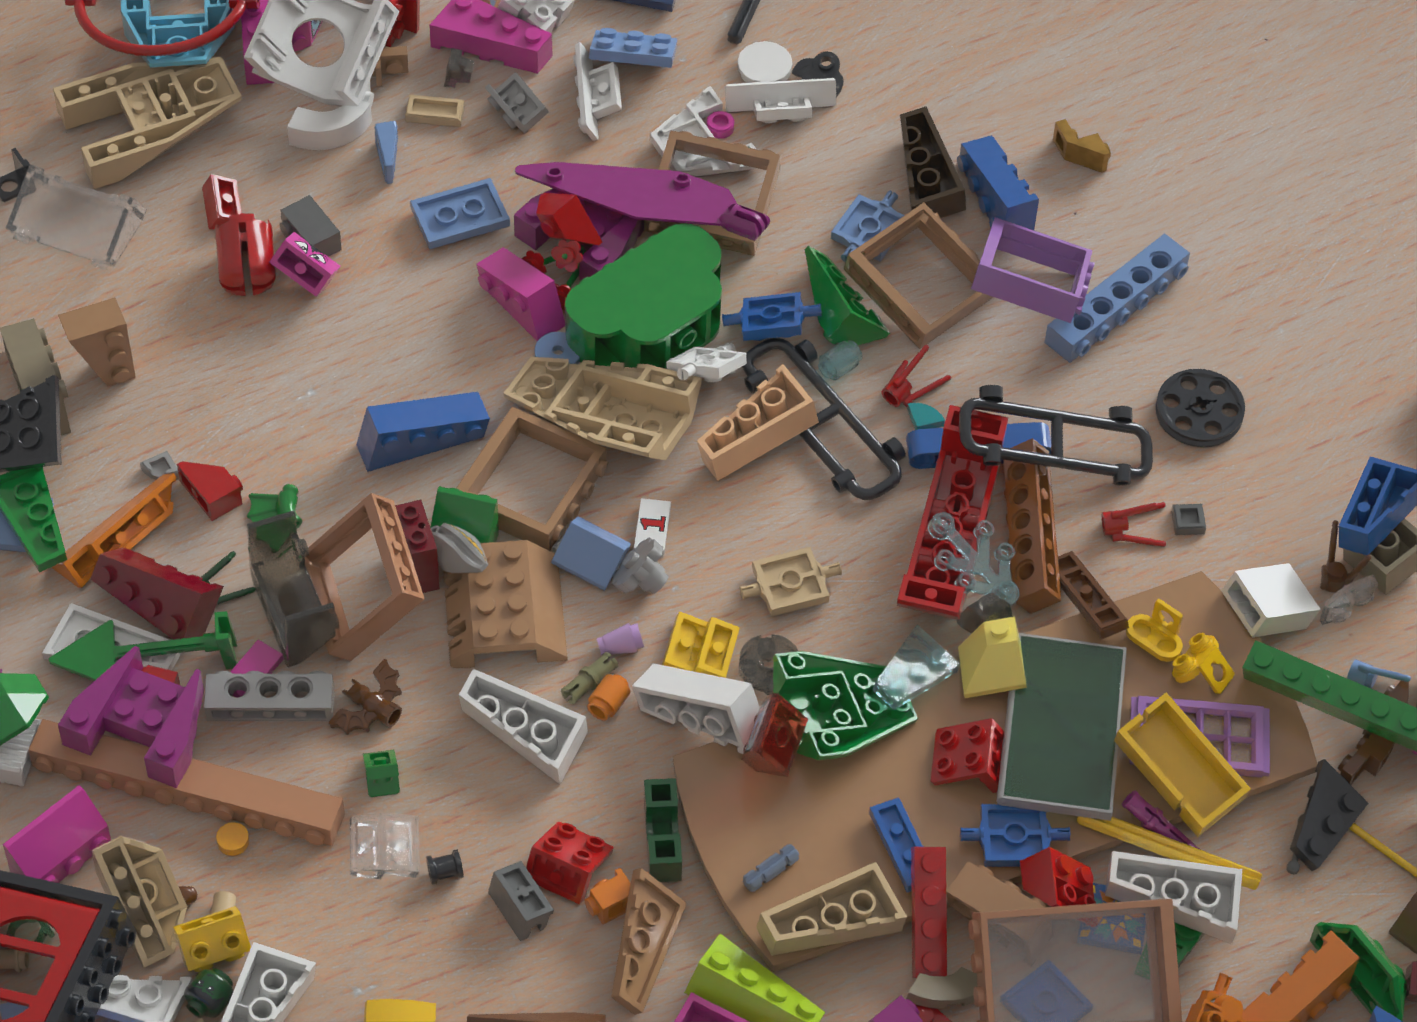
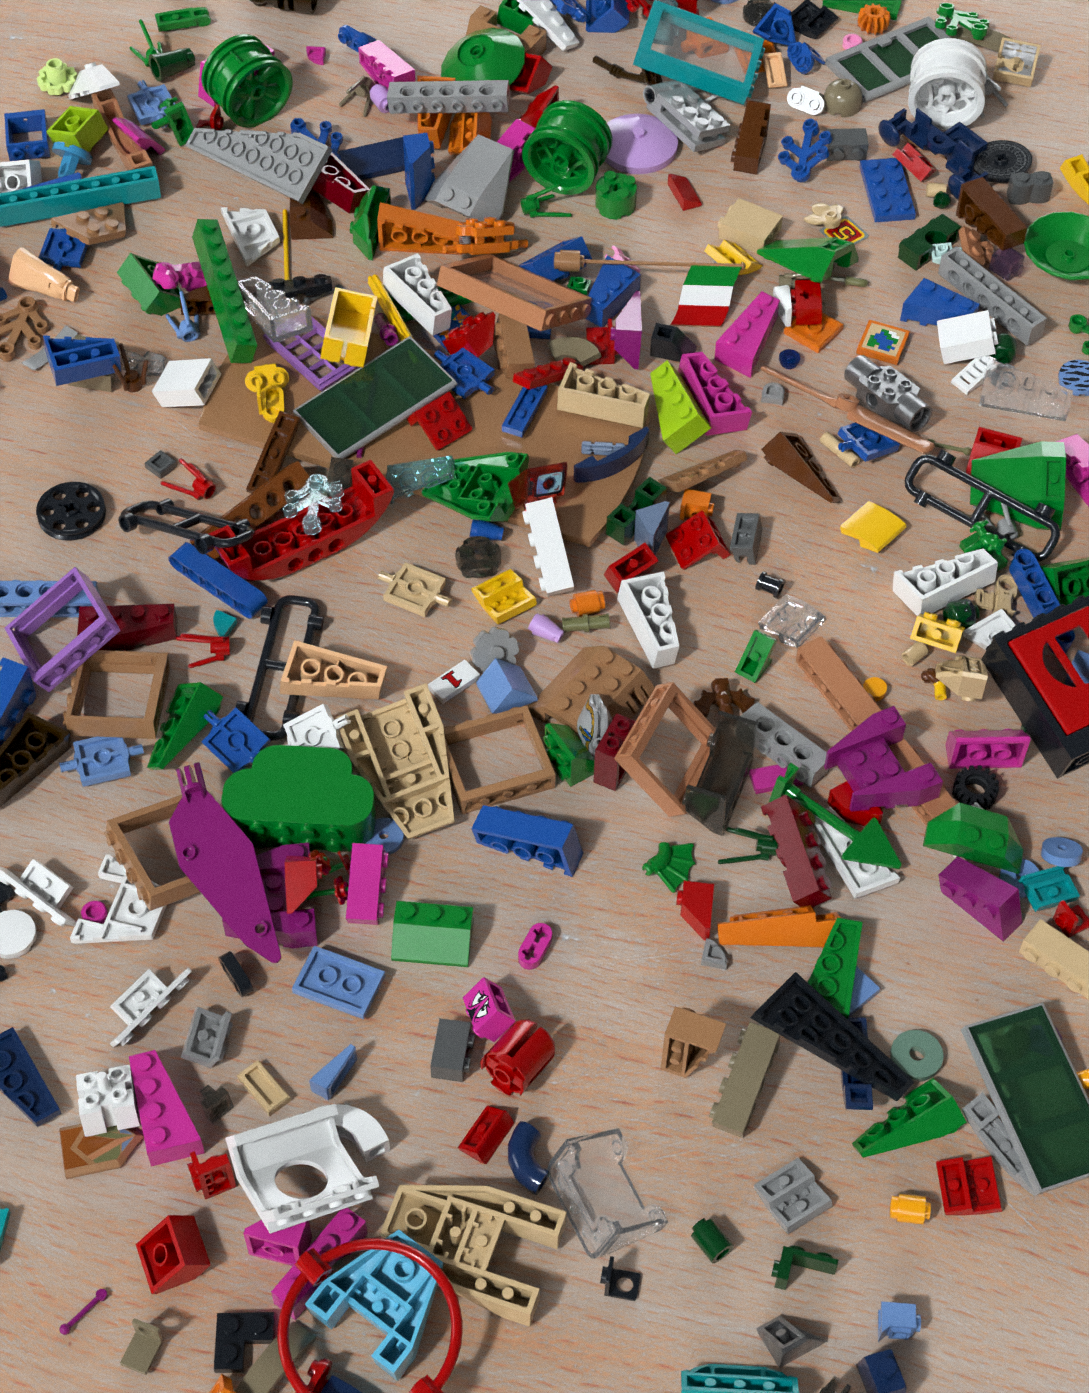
camera: 135 degrees left, 0 degrees up
medium blue plate [589,28,677,68] -> none
clear light blue brick [818,340,863,381] -> none
light yellow slope [958,616,1027,698] -> none
none -> dark red wedge [77,603,178,651]
none -> black beam [218,951,253,997]
none -> clear wedge [238,276,313,343]
none -> slope [391,901,474,967]
none -> dark blue cylinder [508,1121,550,1195]
none -> dark pink beam [518,923,552,970]
none -> dark blue slope [573,426,649,483]
none -> red brick [604,543,659,593]
none -> sand blue slope [634,501,670,556]
none -> black tyre [952,765,1000,810]

